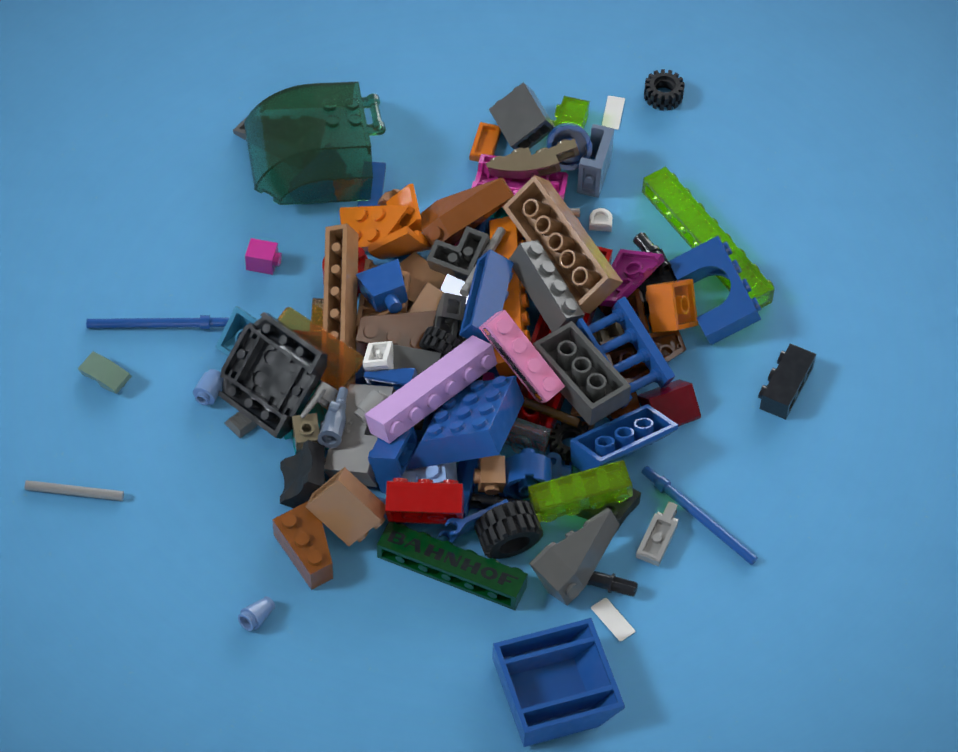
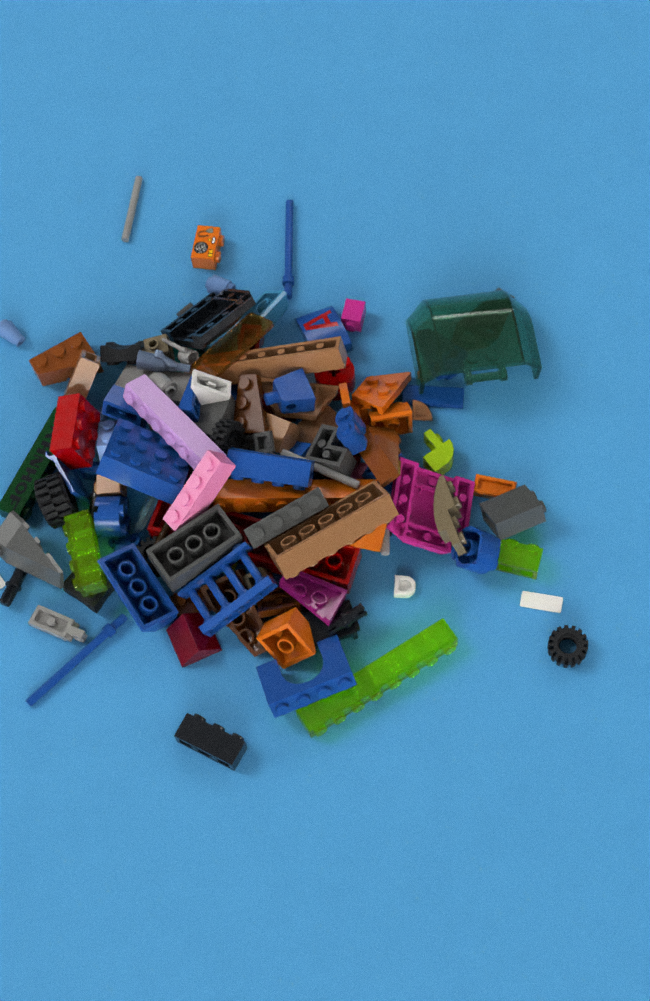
camera: 100 degrees right, 10 degrees up
sand green slope [78,351,132,394] -> none
sand blue panel [577,124,614,198] -> none
none -> orange brick [191,225,225,270]
none -> blue slope [295,306,352,352]
none -> blue brick [335,406,368,455]
none -> lime brick [423,429,454,475]

